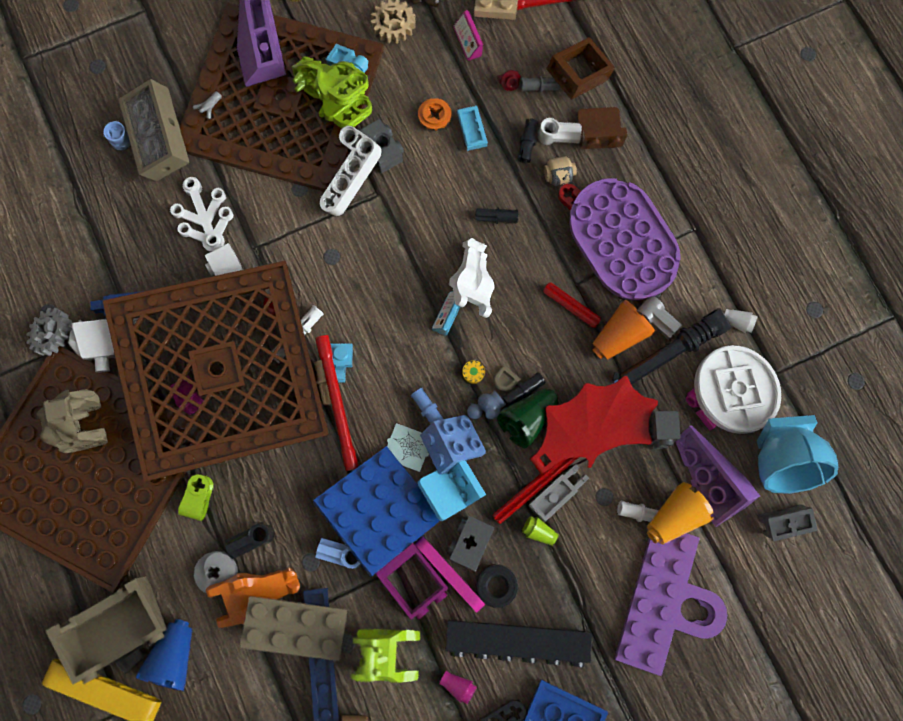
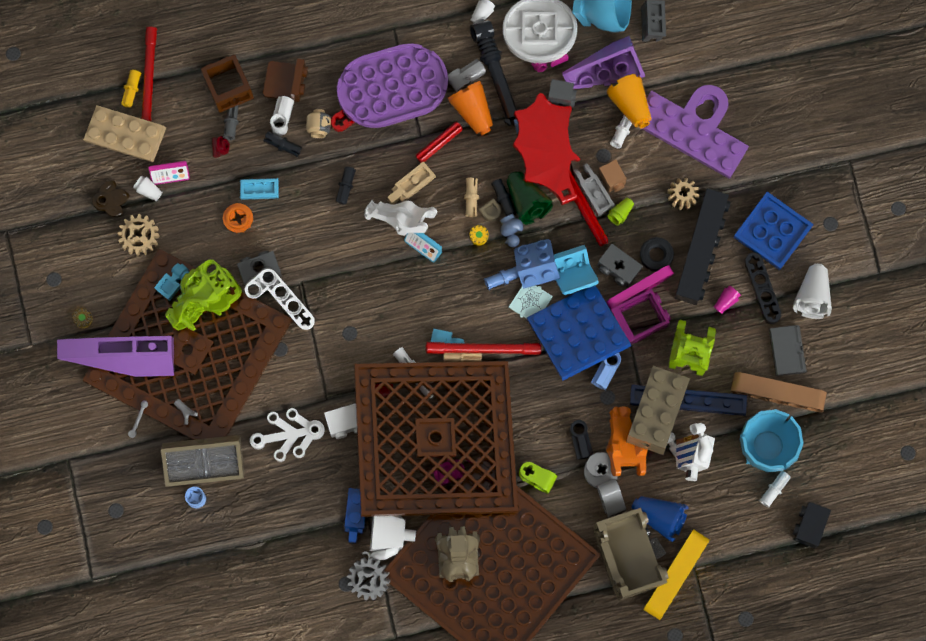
camera: 75 degrees left, 0 degrees up
none -> light grey hinge [128,400,148,438]
none -> white cone [133,176,163,201]
none -> tan hinge [387,162,436,205]
none -> tan pin [464,178,479,217]
none -> light grey beam [597,479,626,518]
none -> medium nougat brick [598,160,627,192]
none -> tan gear [667,178,700,210]
none -> white torso [667,423,715,481]

